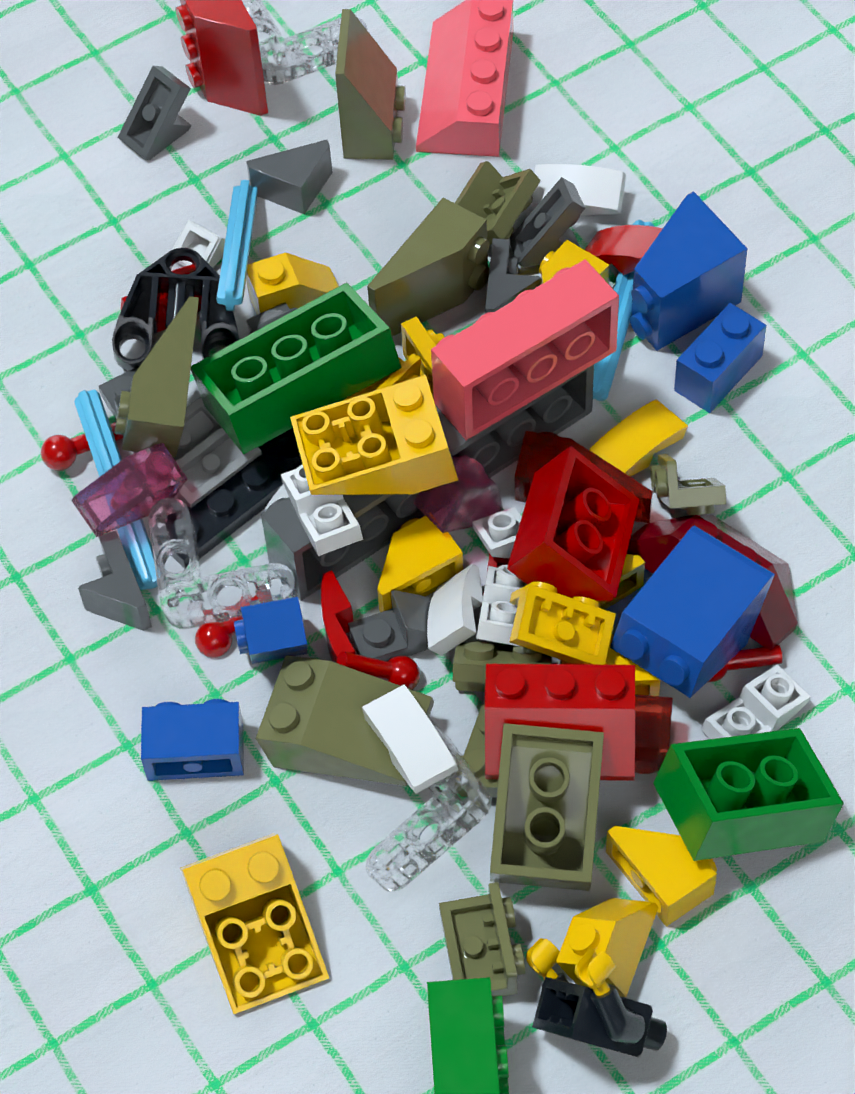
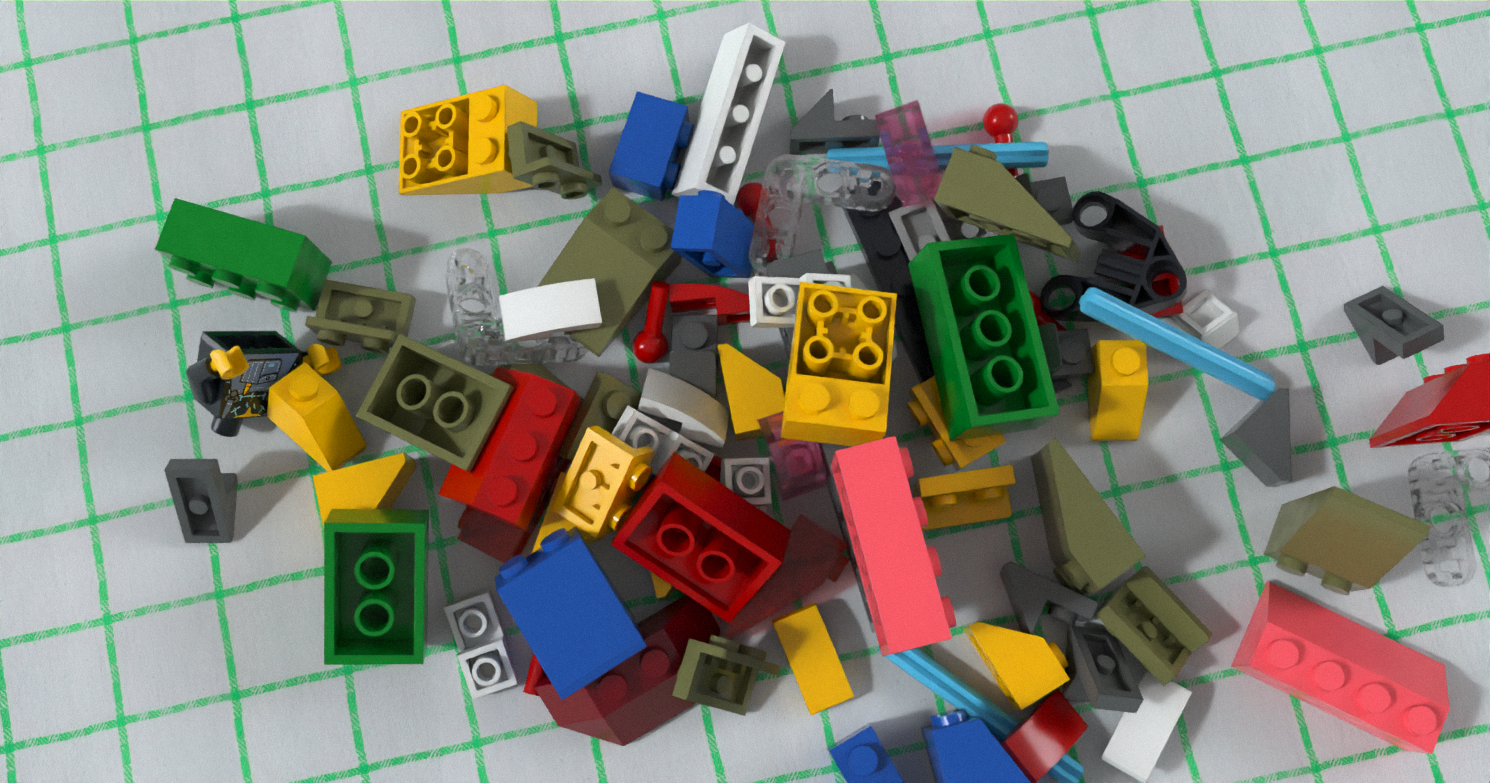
camera: 110 degrees right, 20 degrees up
none -> dark grey slope [164,459,238,543]
none -> olive bracket [507,121,602,200]
none -> white brick [672,23,786,205]

